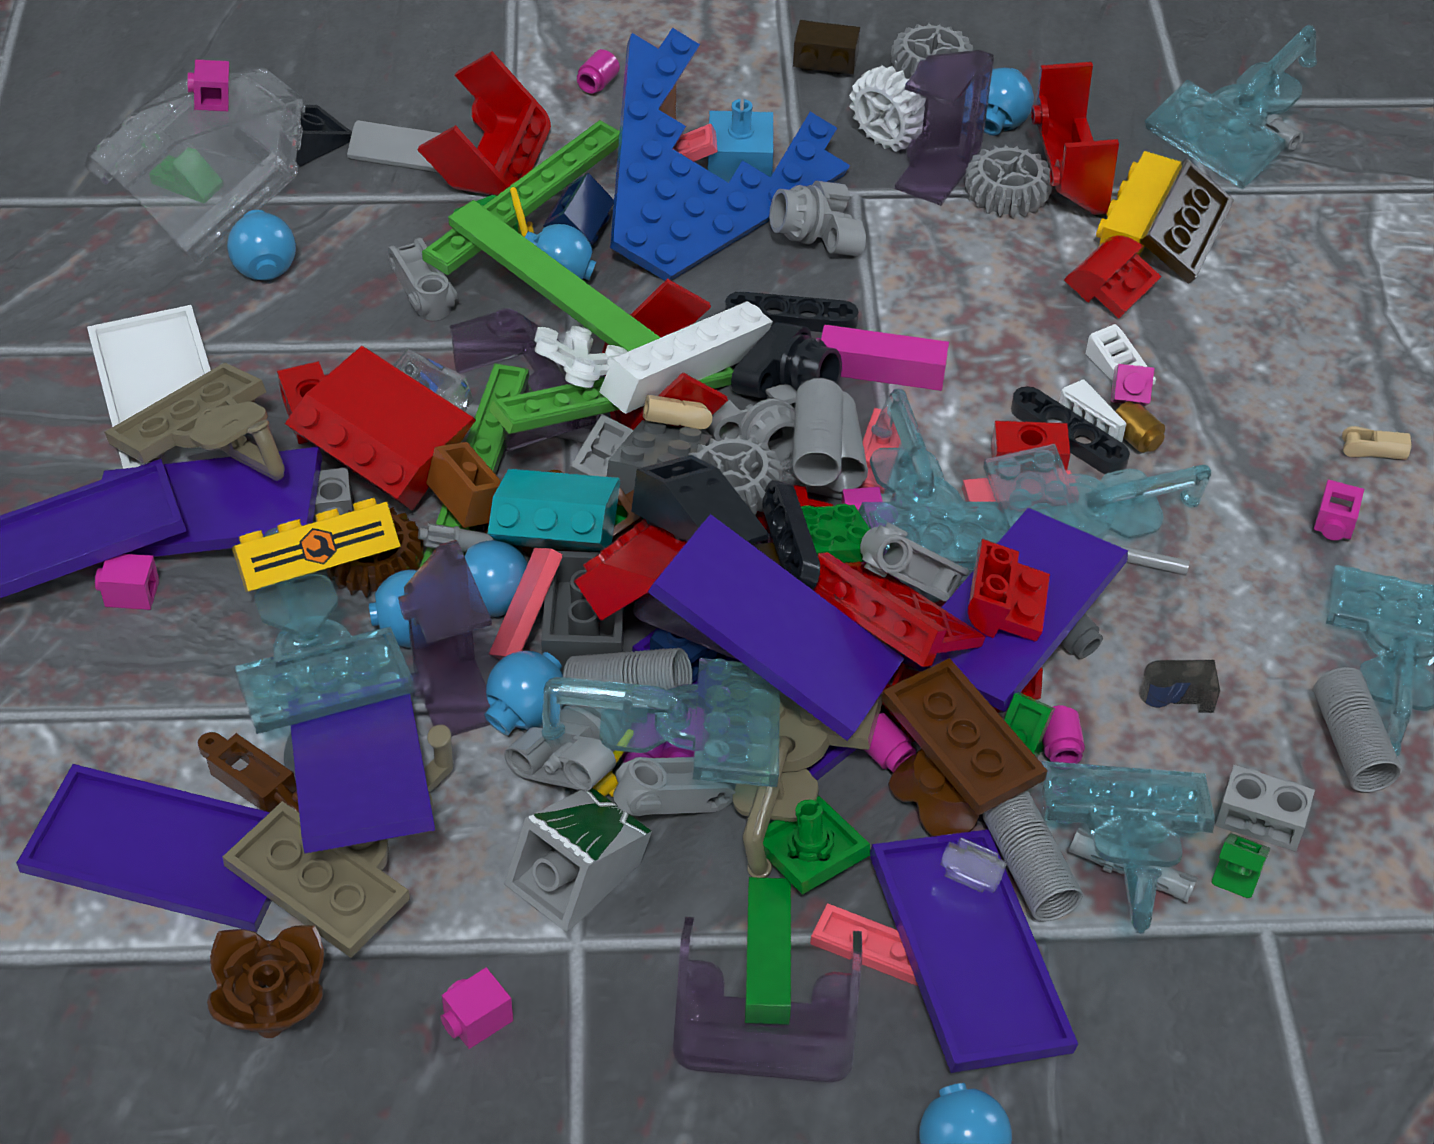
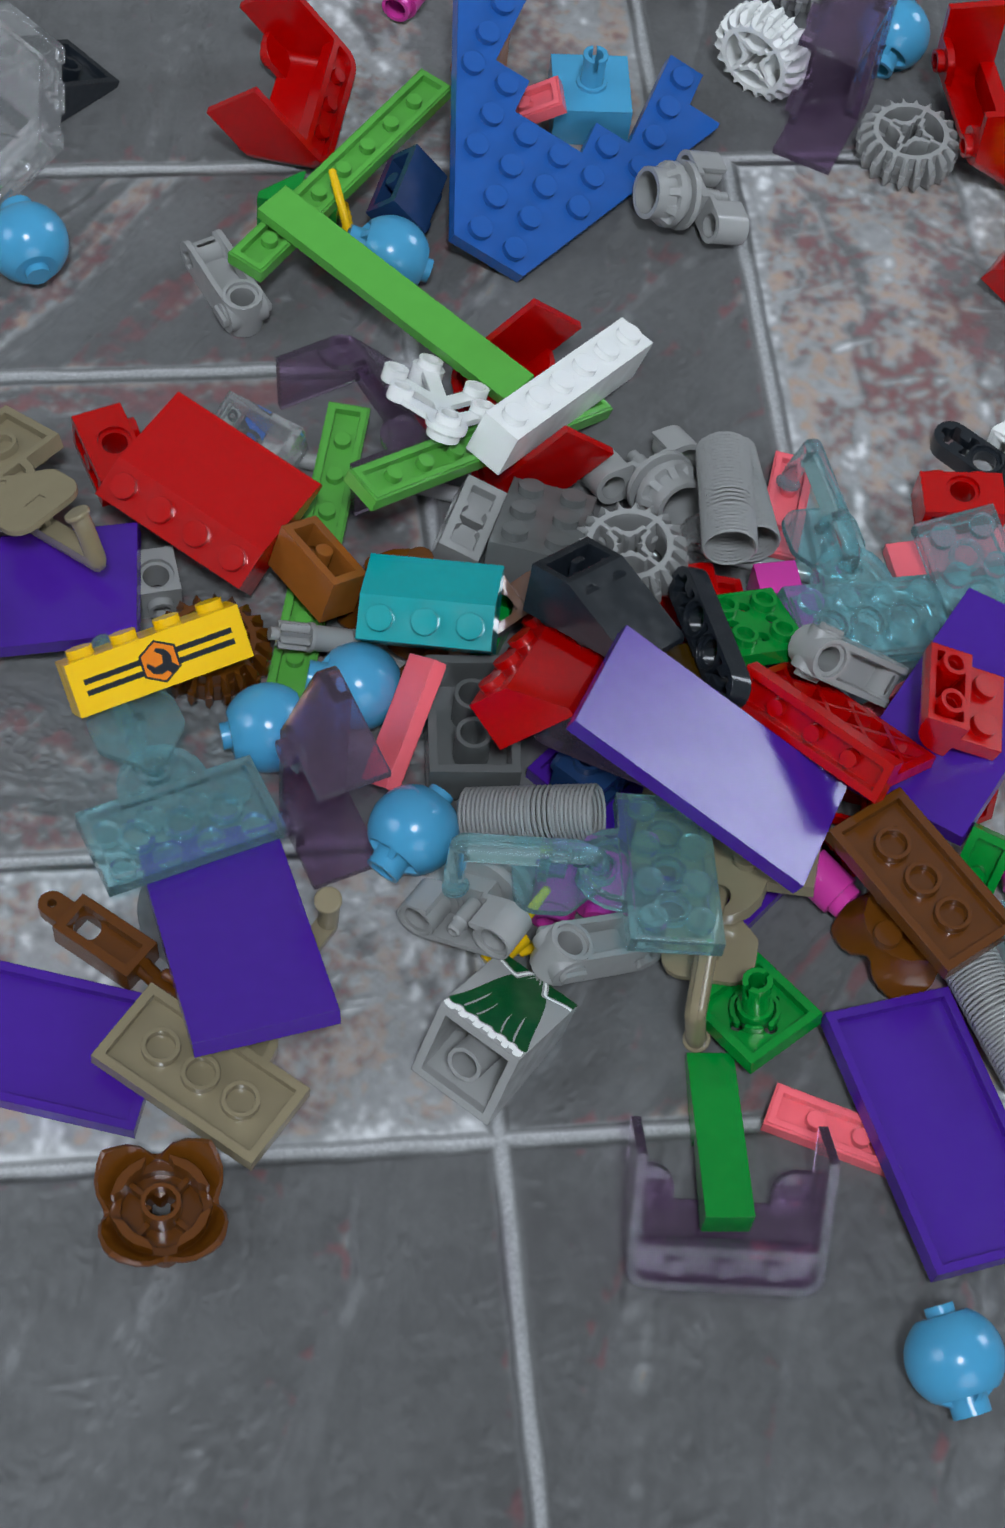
camera: 10 degrees left, 10 degrees up
light grey slope [347,120,441,172] -> none
dark pink brick [440,967,513,1049] -> none
tan bar [643,395,712,429] -> none
black beam [725,292,859,332] -> none
black beam [731,322,842,399] -> none
dark pink brick [816,325,949,391] -> none
clear brick [940,837,1007,893] -> none

